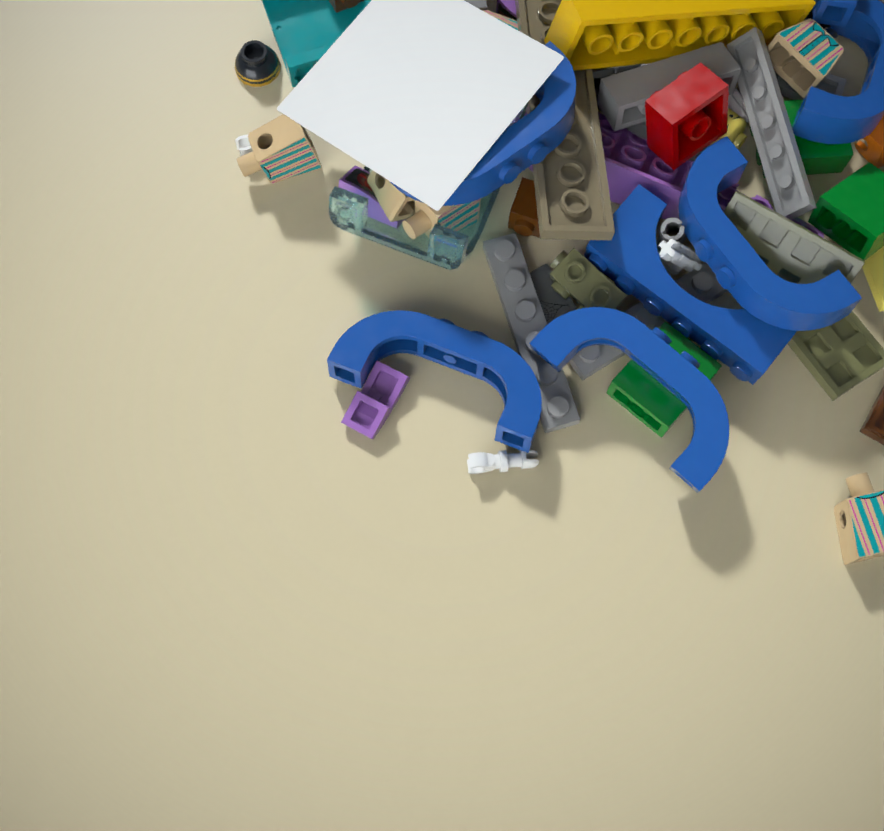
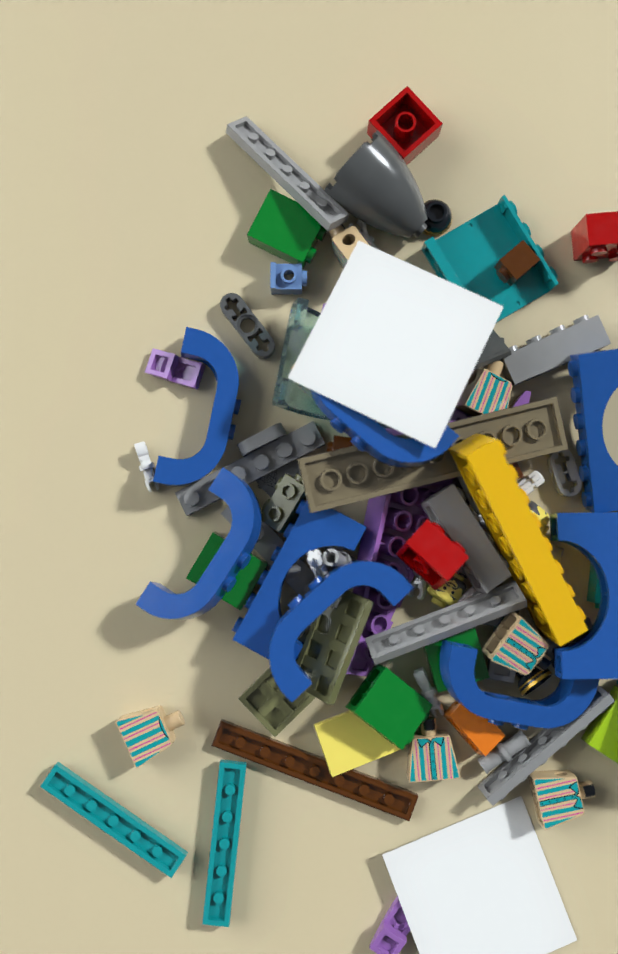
camera: 85 degrees right, 15 degrees up
none -> dark grey beam [220,293,275,359]
none -> light grey plate [226,116,349,232]
none -> light grey beam [237,423,287,457]
none -> green brick [247,189,327,269]
none -> medium blue brick [270,262,307,295]
none -> dark grey cylinder [324,130,428,238]
none -> red brick [367,86,443,165]
none -> white piece [413,667,444,718]
none -> black piece [516,667,553,696]

